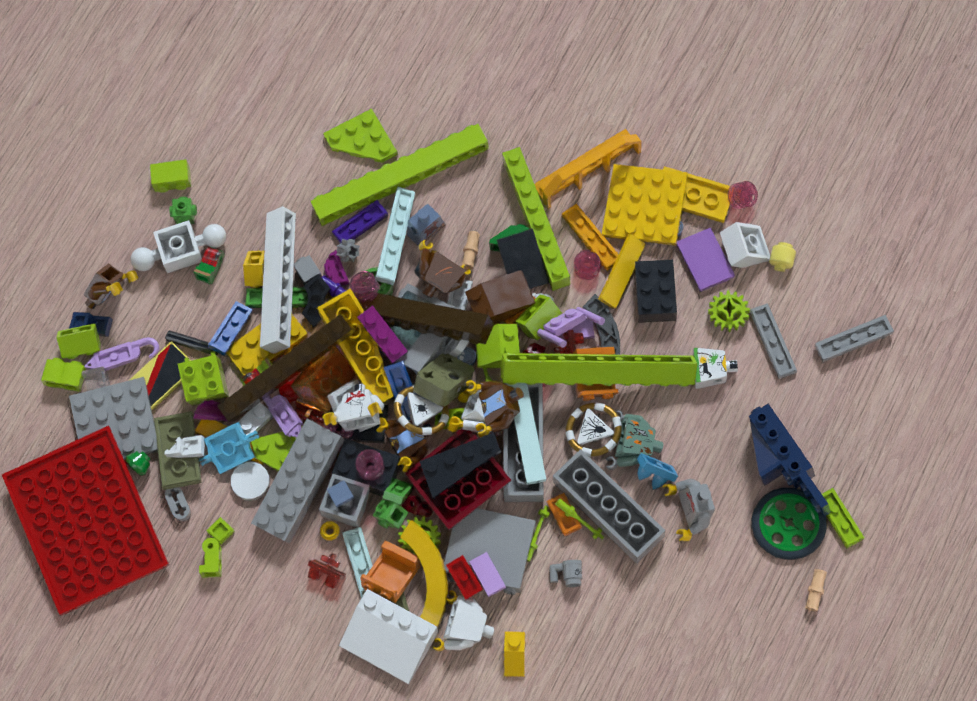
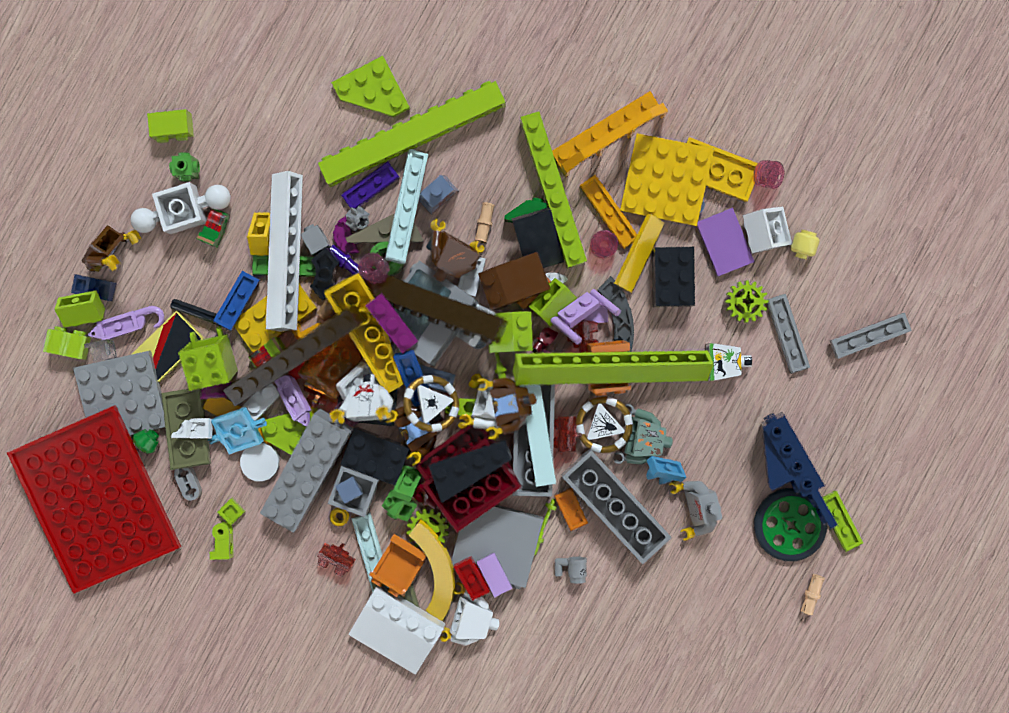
camera: 10 degrees left, 20 degrees up
clear pink wheel [356,449,384,480] -> none
olive axle [413,353,474,406] -> none
yellow slope [504,631,526,677] -> none
lime piece [555,498,604,539] -> none
none -> dark tan wing [346,213,424,244]
none -> clear red hips [553,416,582,452]

